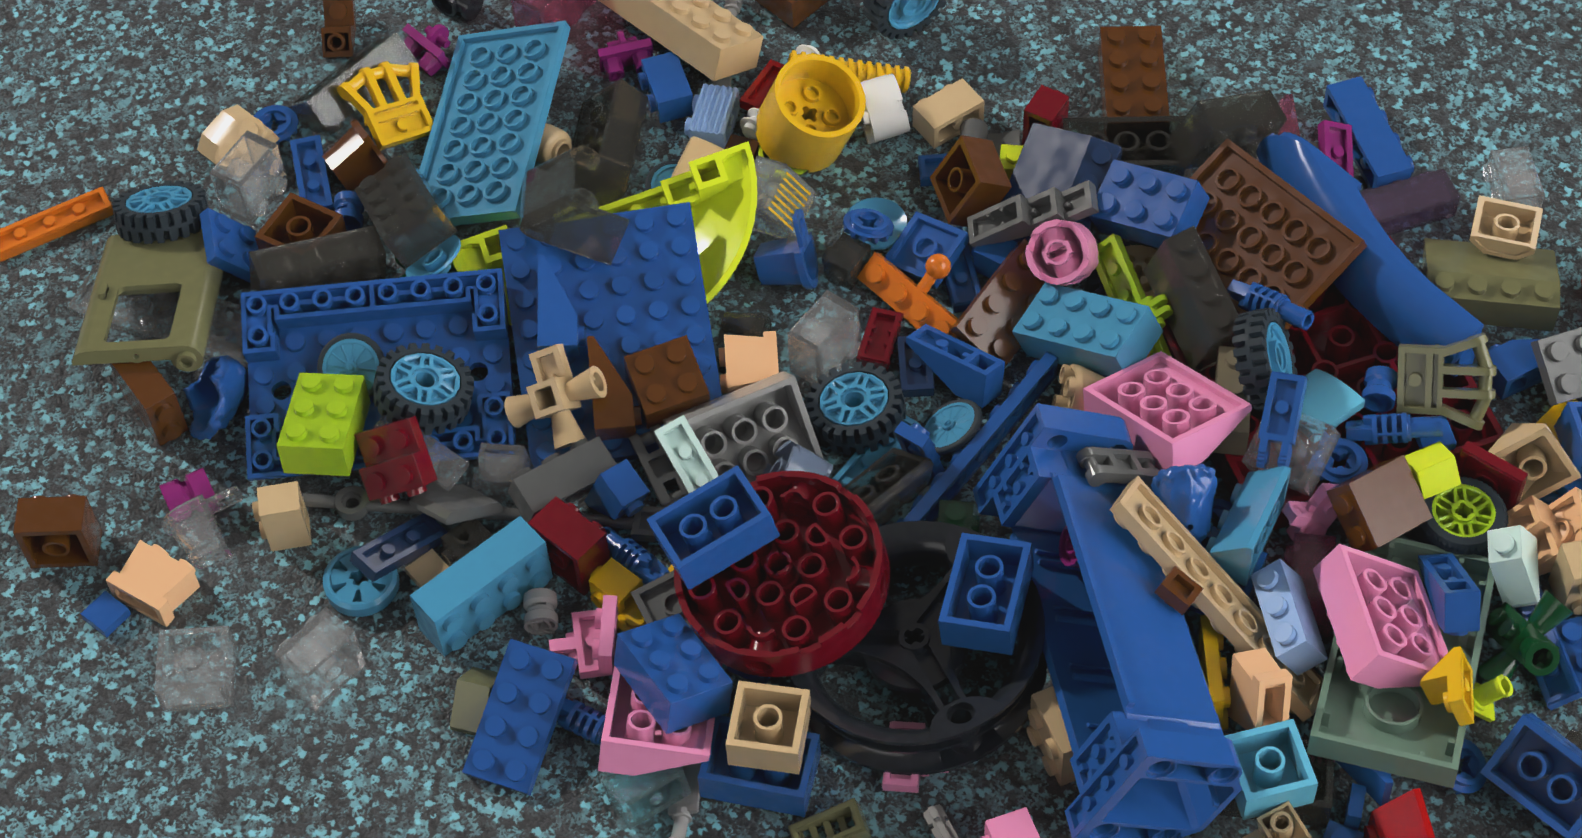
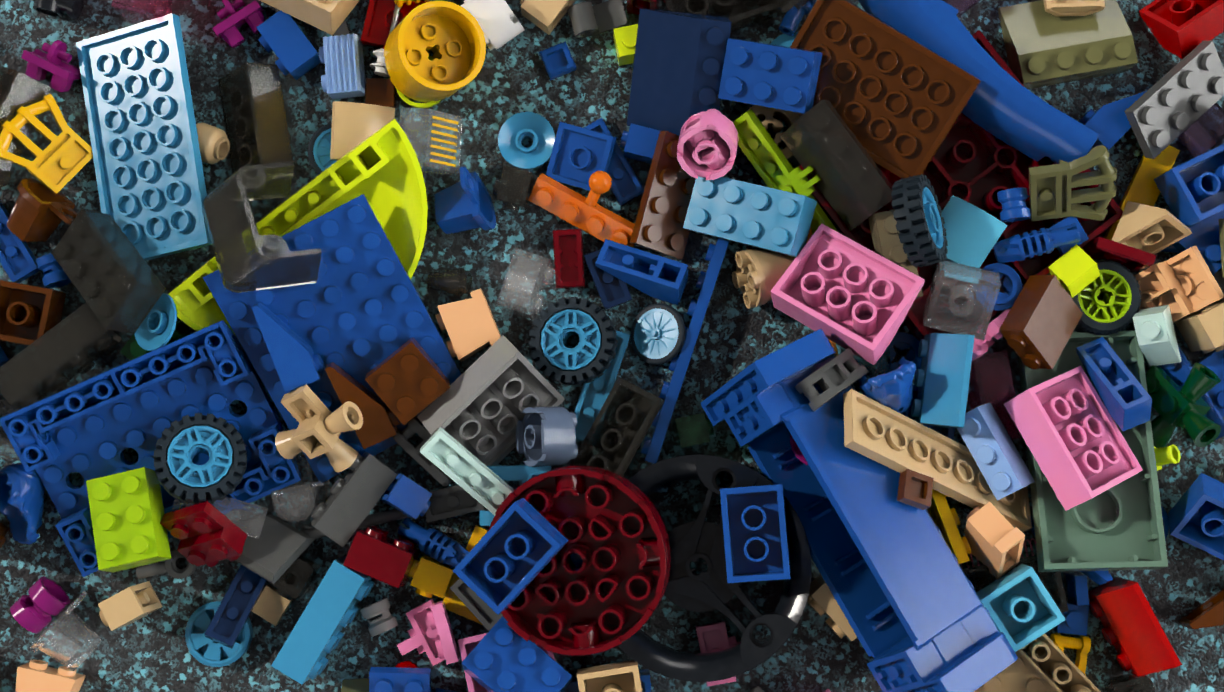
camera: 20 degrees left, 30 degrees up
dark azure wheel [317,333,385,398] -> none
blue gear [843,208,894,244] -> none
blue plate [894,421,945,479] -> none
reddish brown brick [930,135,1012,227] -> none
dark grey slope [967,180,1099,247] -> none
blue hinge [1227,279,1314,331] -> none
blue hinge [1256,371,1308,469] -> none
yellow slope [1420,646,1474,726] -> none

